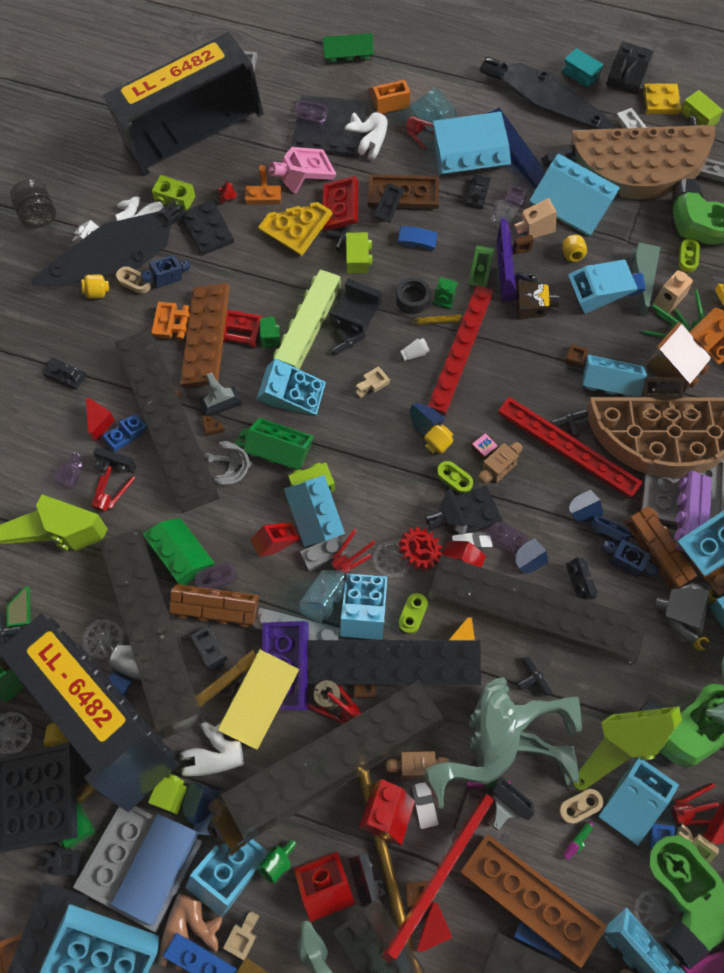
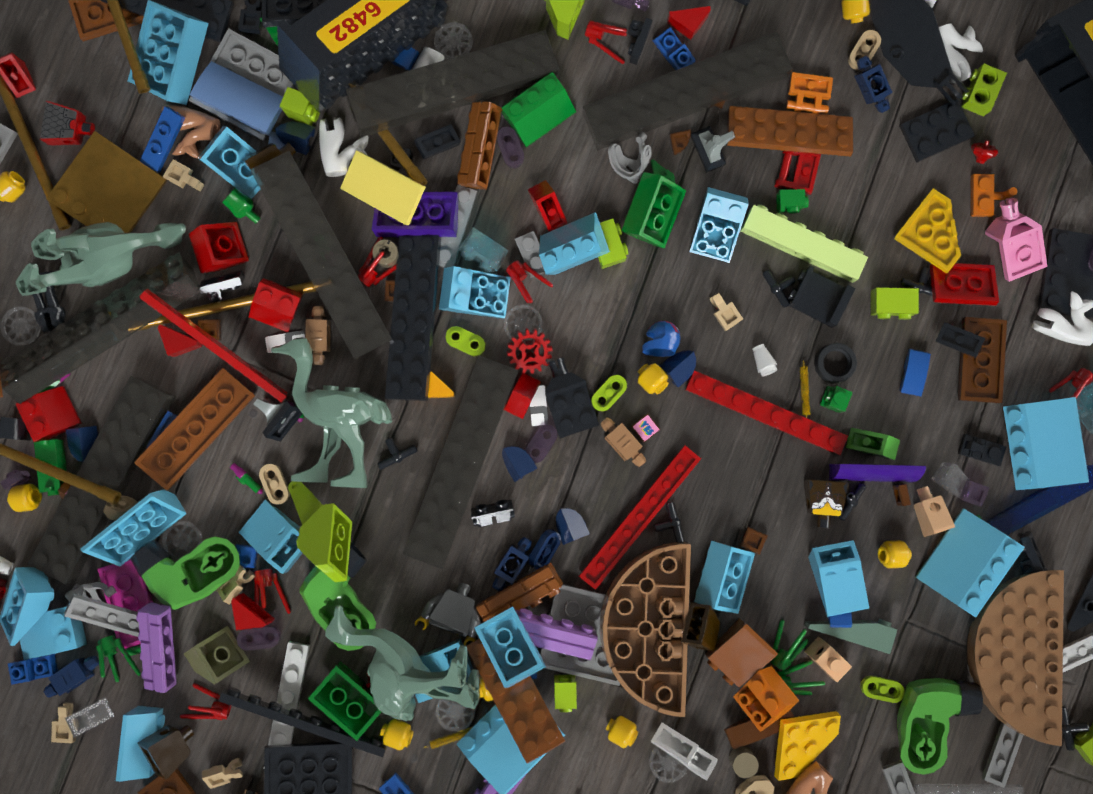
camera: 90 degrees right, 20 degrees up
none -> blue helmet [642,321,681,357]

